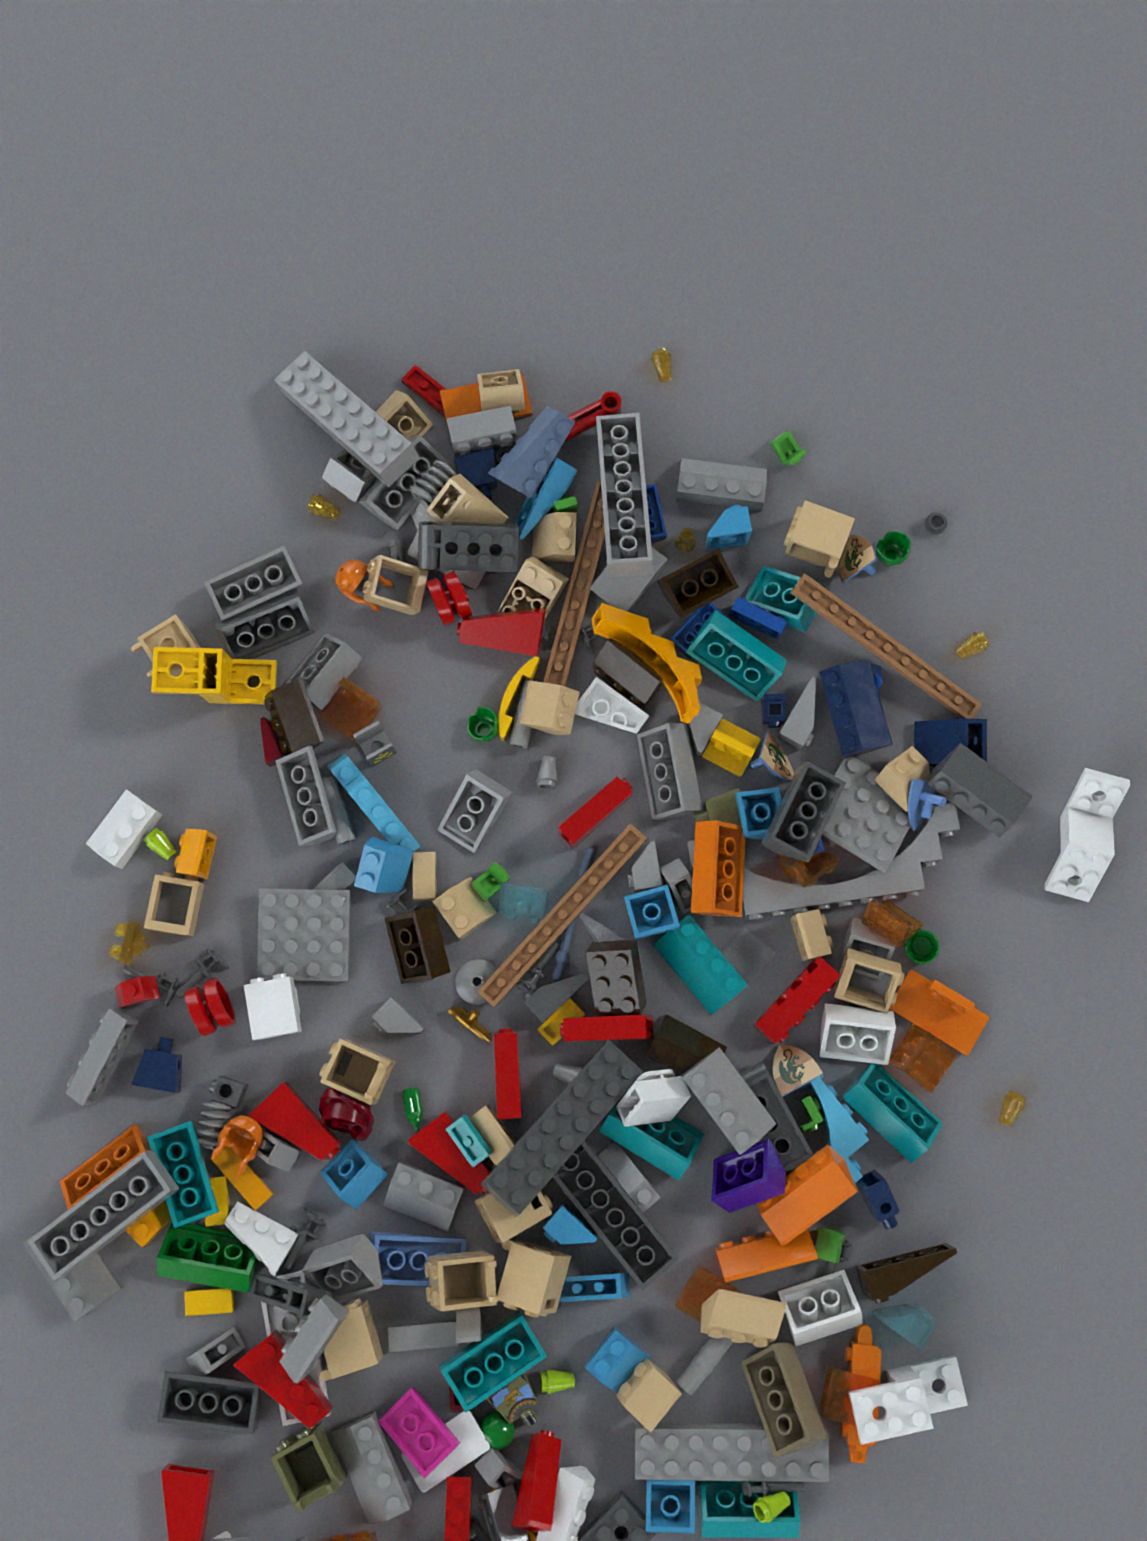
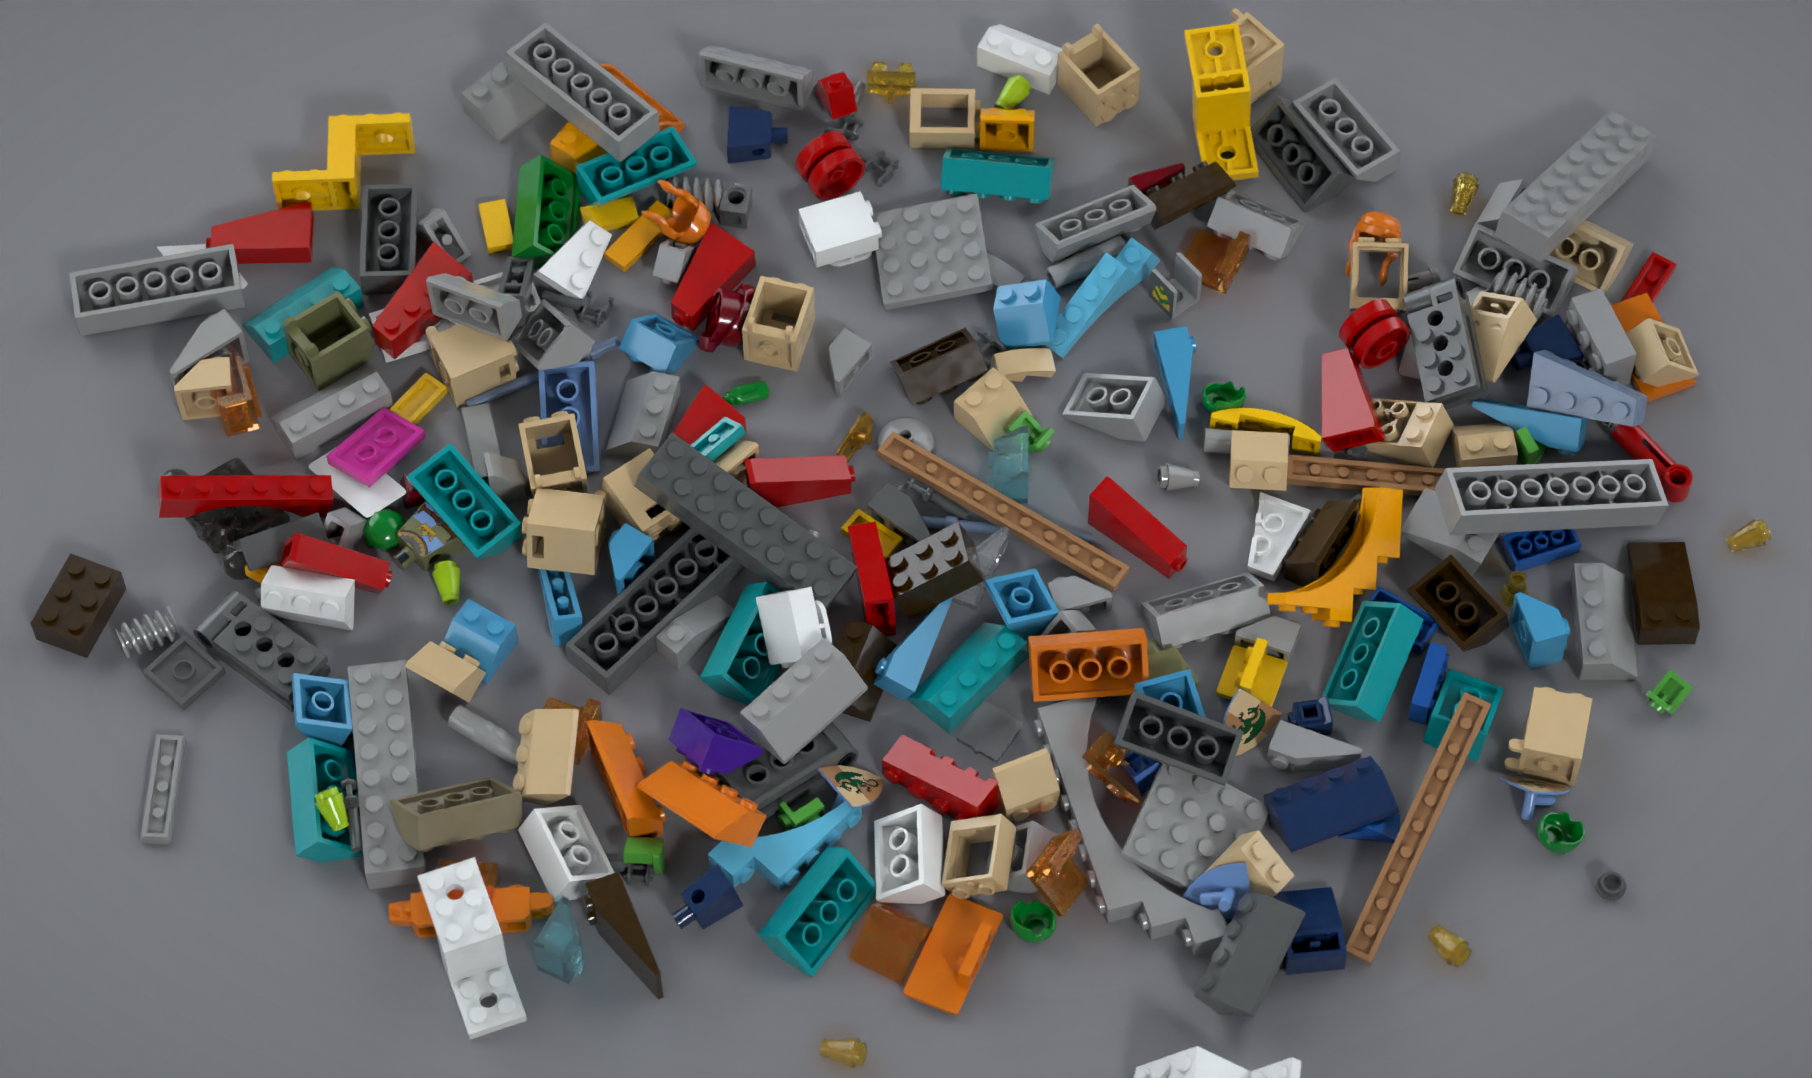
camera: 80 degrees right, 20 degrees down
none -> teal slope [242,267,364,363]
none -> yellow bracket [272,112,415,211]
none -> yellow tile [389,372,448,425]
none -> sand blue bar [465,336,621,407]
none -> dark azure slope [874,597,953,700]
none -> teal slope [940,148,1055,203]
none -> tan container [1057,24,1140,127]
none -> dark azure slope [1153,326,1196,439]
none -> dark brown slope [1627,542,1700,645]

